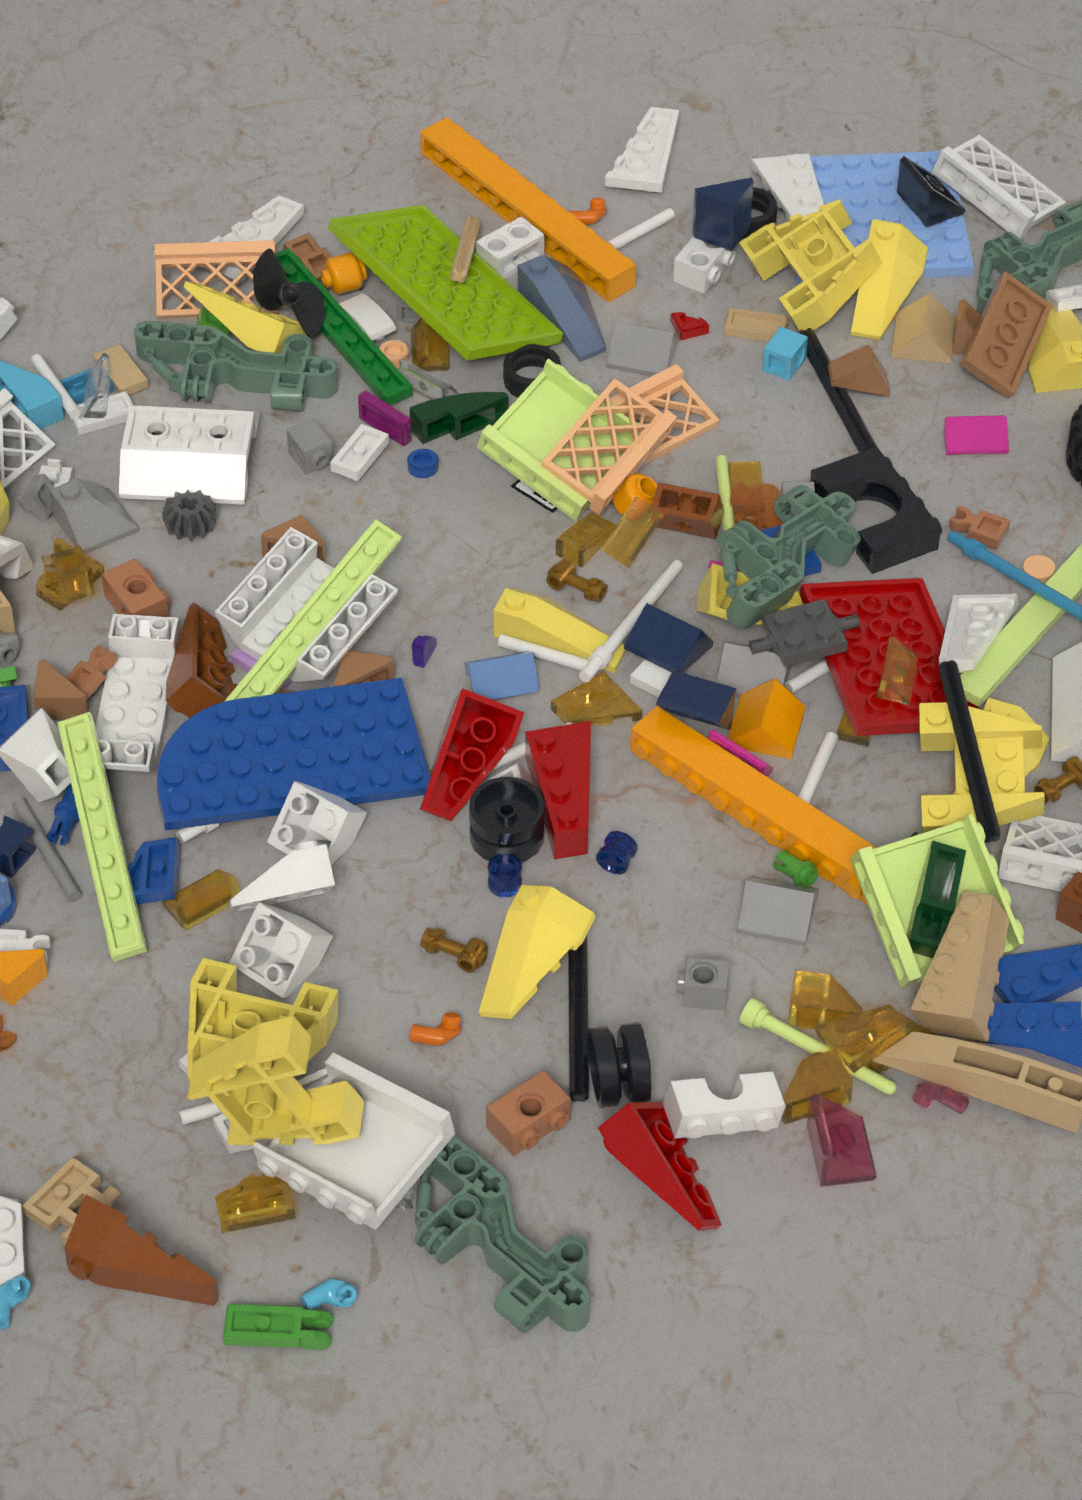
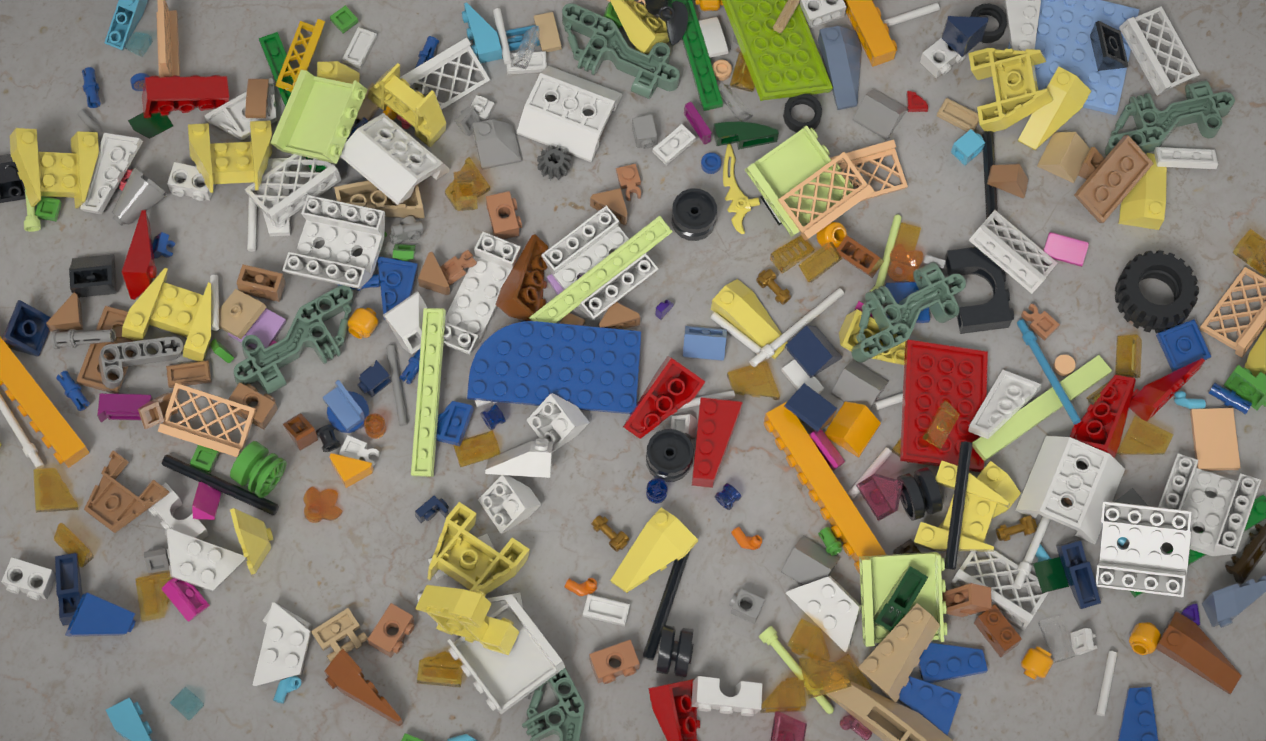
camera: 15 degrees right, 20 degrees up
dark grey plate [749,599,860,667] -> none
none -> clear orange wheel [364,413,386,439]
none -> nougat brick [367,603,415,658]
none -> dark blue bracket [415,495,449,523]
none -> clear blue wheel [480,404,506,431]
none -> white tile [583,594,630,626]
none -> nougat plate [616,164,641,201]
none -> black wheel [671,188,717,241]
none -> light yellow piece [723,144,760,234]
none -> orange arm [731,527,763,550]
none -> white wing [786,576,861,652]
none -> clear pink slope [856,473,903,521]
none -> black wheel [896,467,943,521]
none -> nougat brick [942,583,992,617]
none -> white fence [969,210,1057,294]

